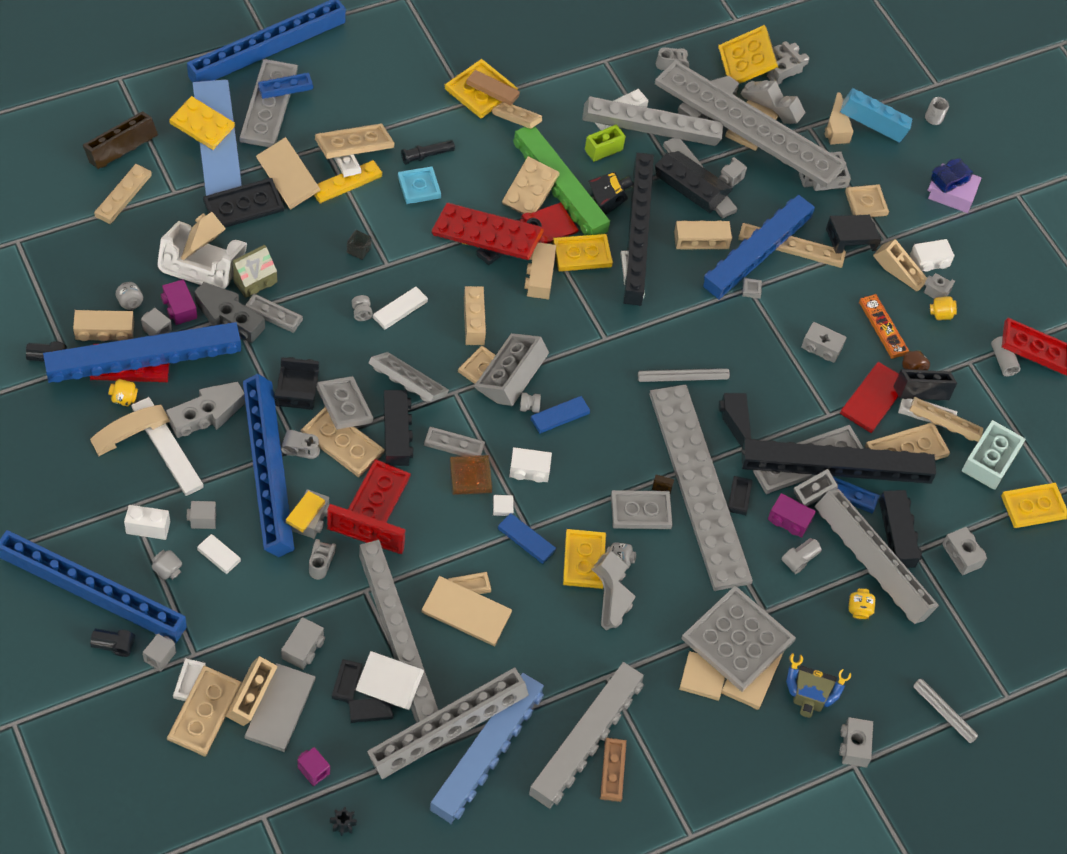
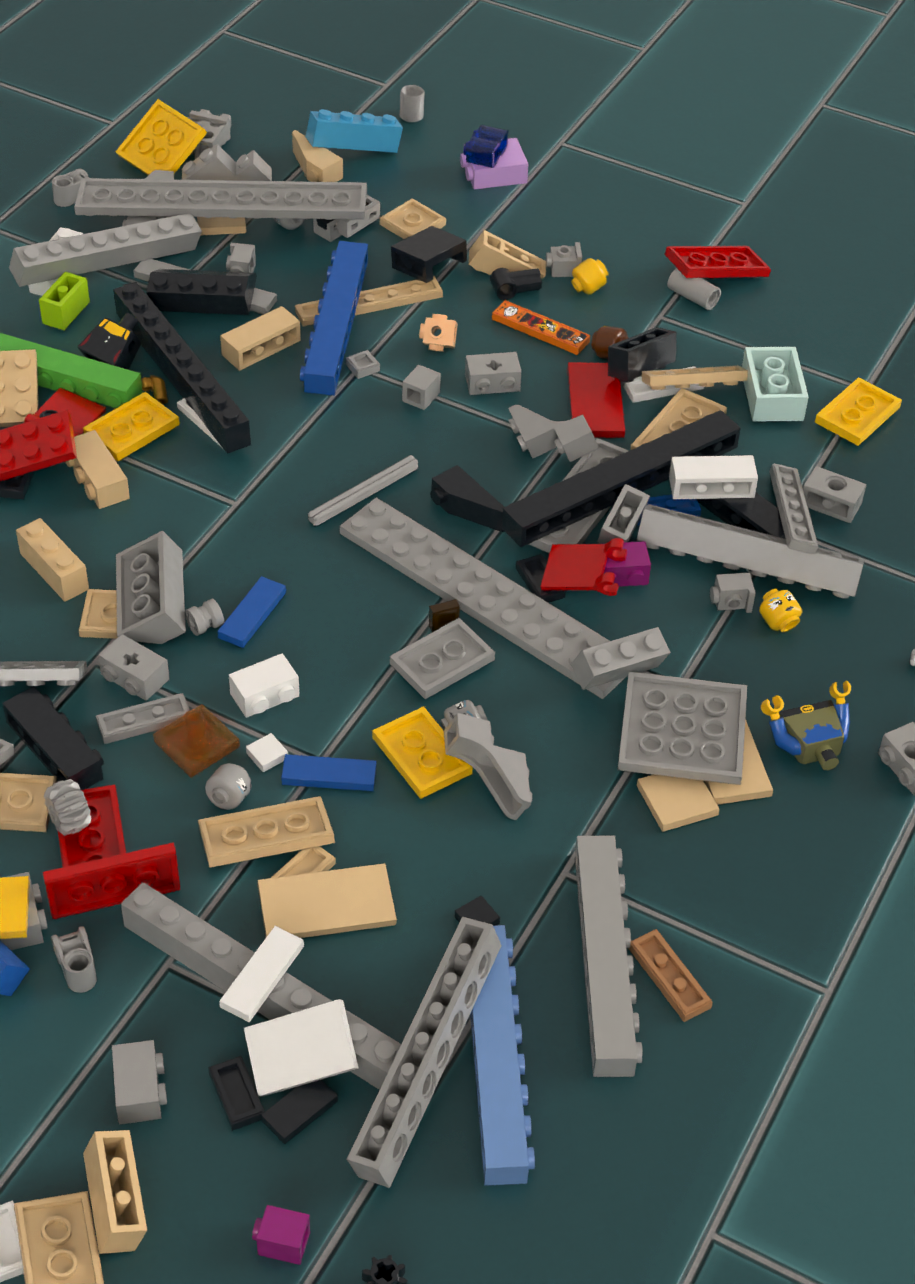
camera: 30 degrees left, 10 degrees down
light grey tile [245,663,315,752] -> none
light grey piece [781,538,822,574] -> none
white brick [910,239,954,271] -> none
none -> light grey gear [44,779,91,836]
none -> light grey brick [98,634,169,701]
none -> pearl gold arm [141,375,168,405]
none -> tan tile [198,796,335,868]
none -> light grey head [205,763,252,810]
none -> white tile [219,926,304,1022]
none -> light grey brick [402,364,441,410]
none -> light nougat brick [419,314,458,352]
none -> black tile [455,896,500,926]
none -> black piece [490,268,542,300]
none -> light grey arch [508,405,599,462]
none -> red flag [540,538,627,596]
none -> light grey brick [571,627,671,690]
none -> white brick [669,455,758,499]
none -> light grey brick [710,573,756,613]
none -> light grey tile [769,463,818,555]

